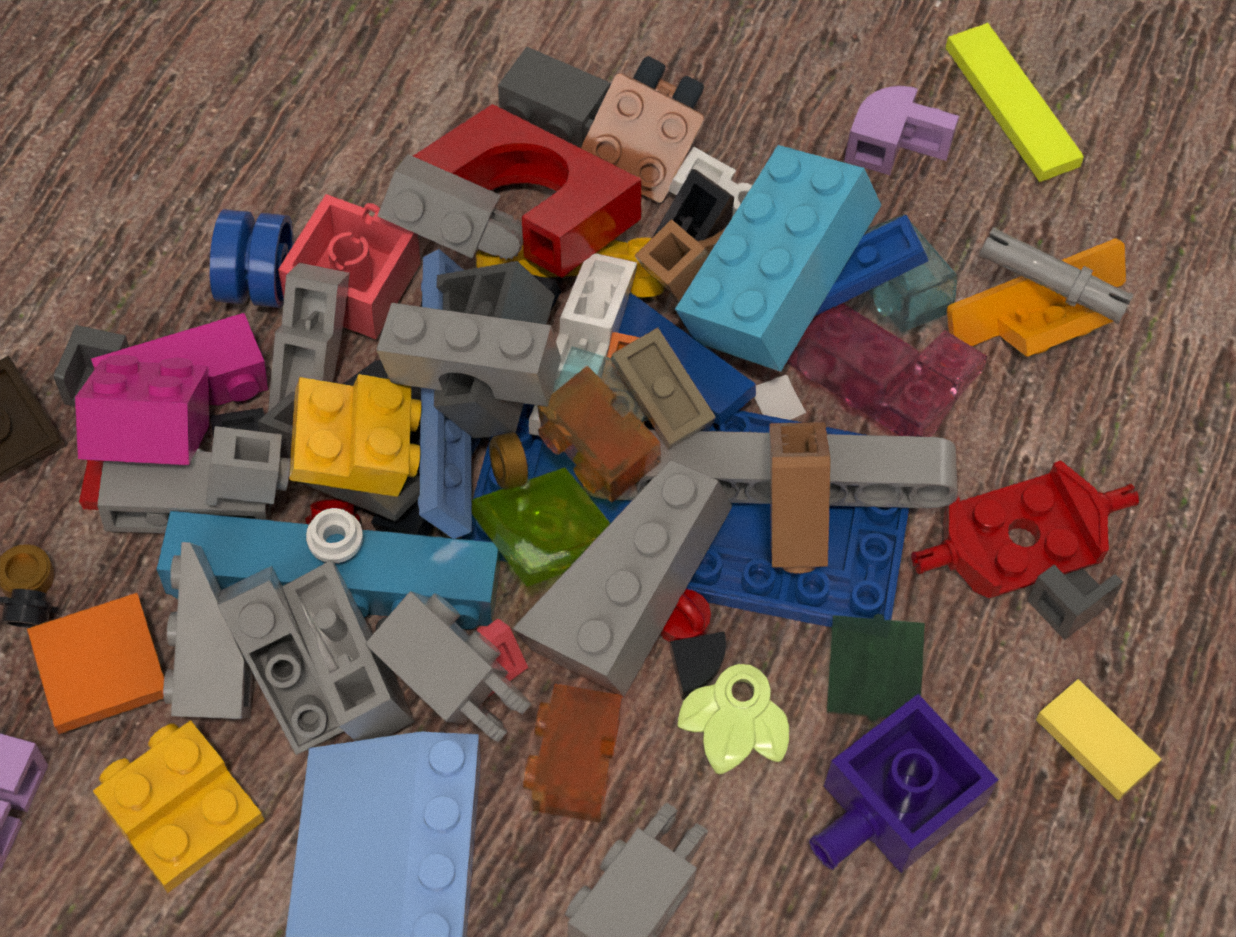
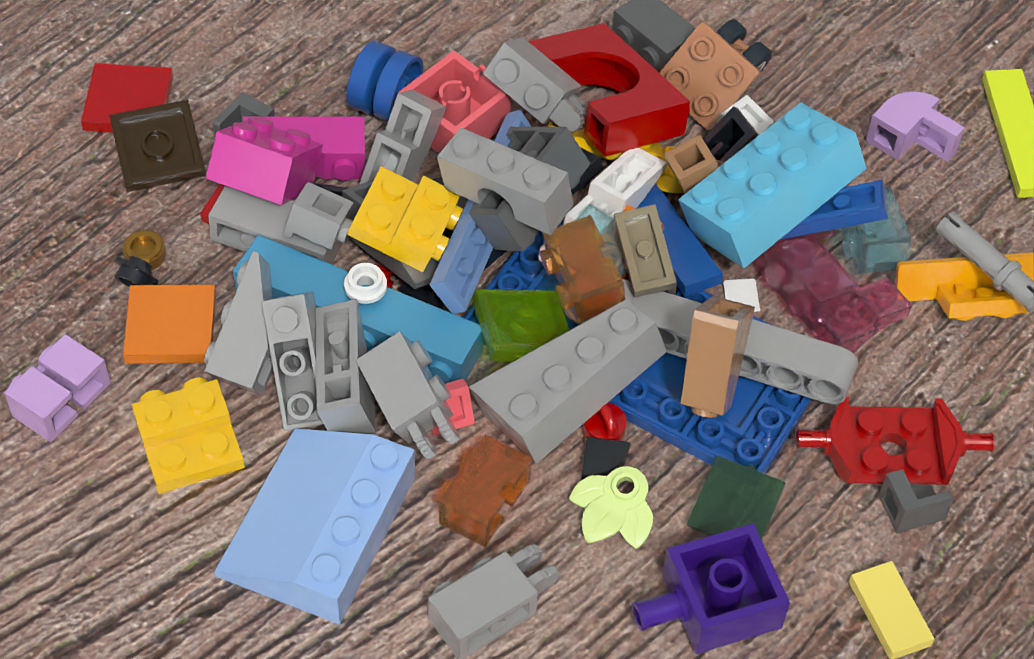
camera: 20 degrees right, 5 degrees down
pearl gold tile [489,432,528,490] -> none

